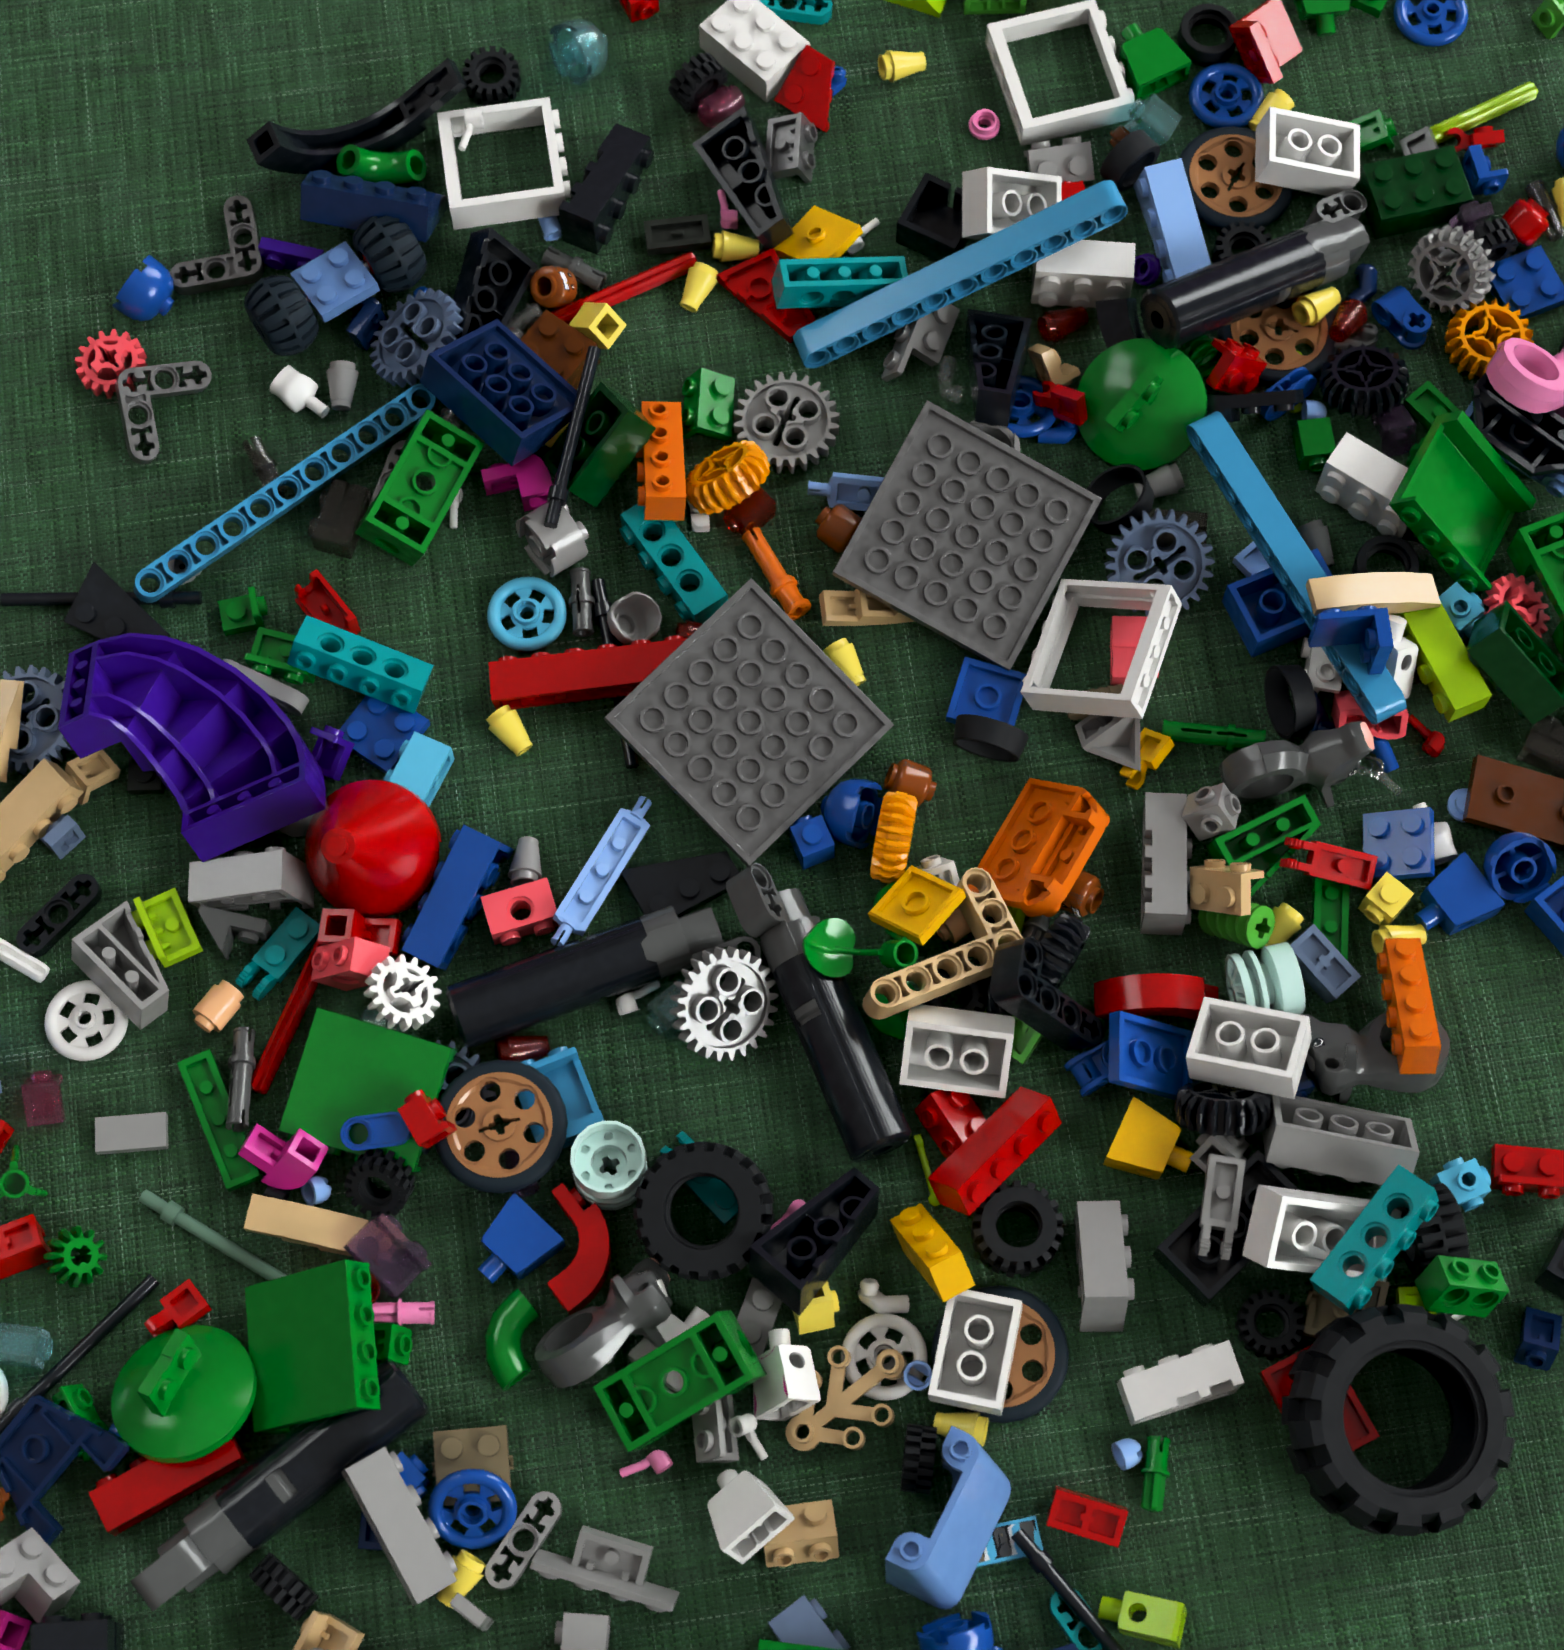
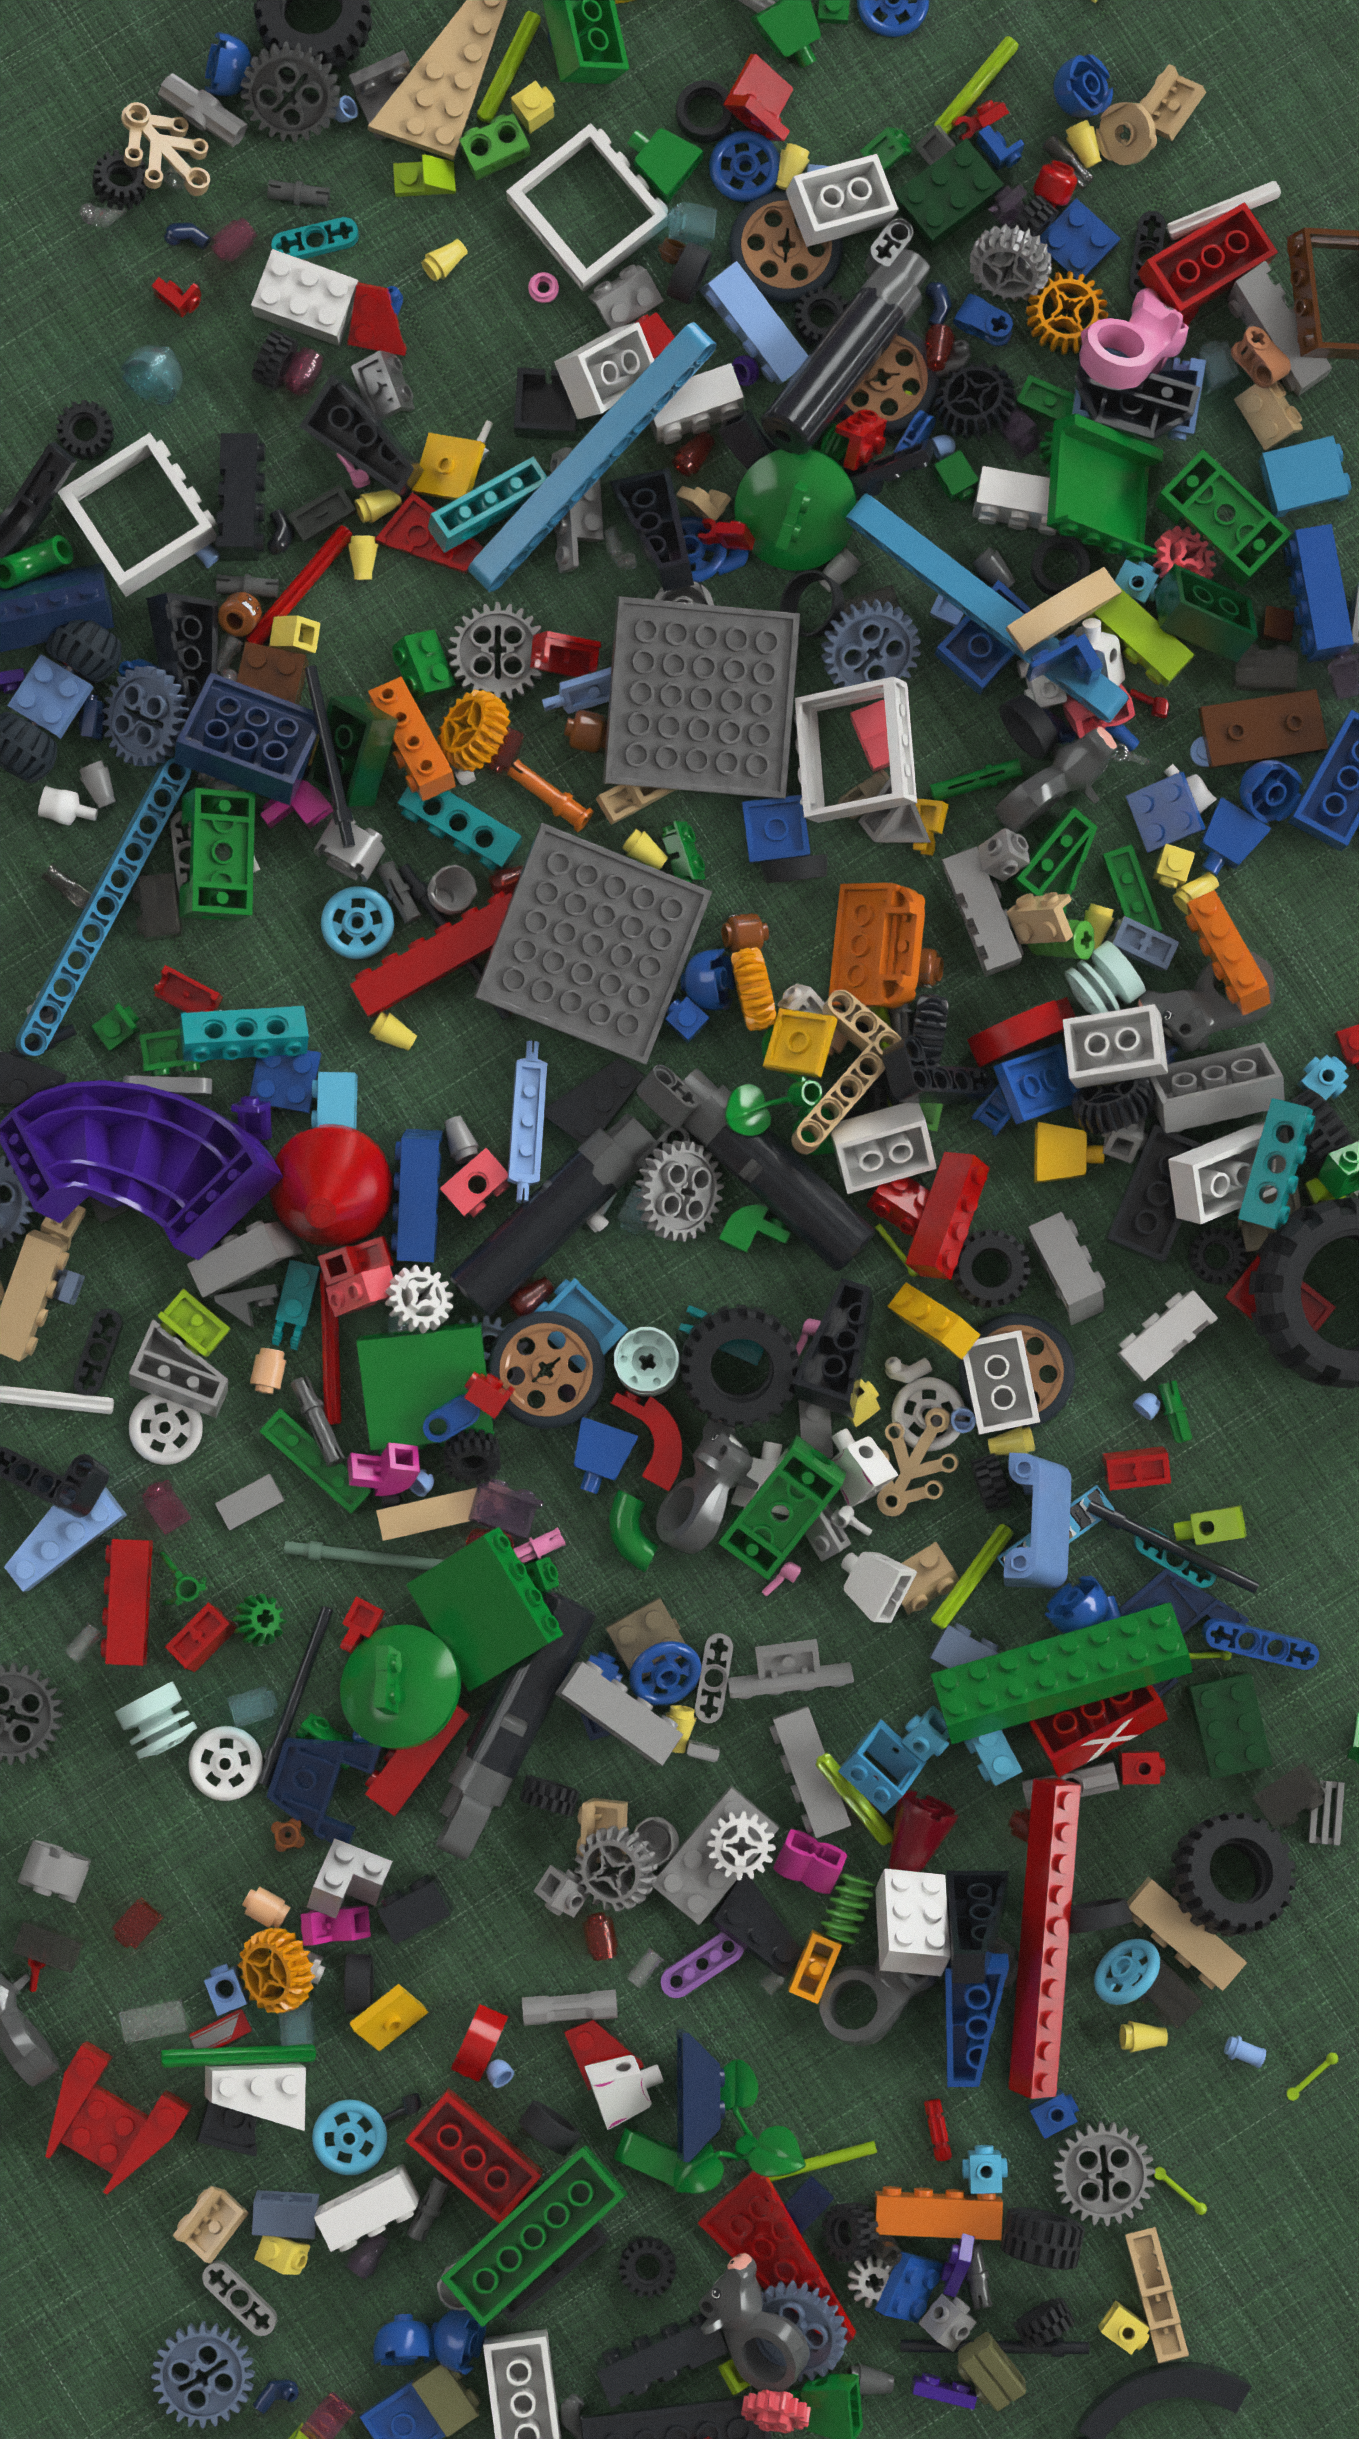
camera: 25 degrees left, 15 degrees up
white hand [458,109,485,151] -> none
light grey hinge [1198,1154,1246,1260] -> none
red hinge [1279,837,1378,890] -> none
light yellow cone [1292,286,1341,326] -> none
none -> black arm [267,509,294,555]
none -> red hinge [530,631,601,677]
none -> green hinge [661,821,706,883]
none -> green brick [718,1205,790,1254]
none -> lime axle [931,1524,1014,1629]

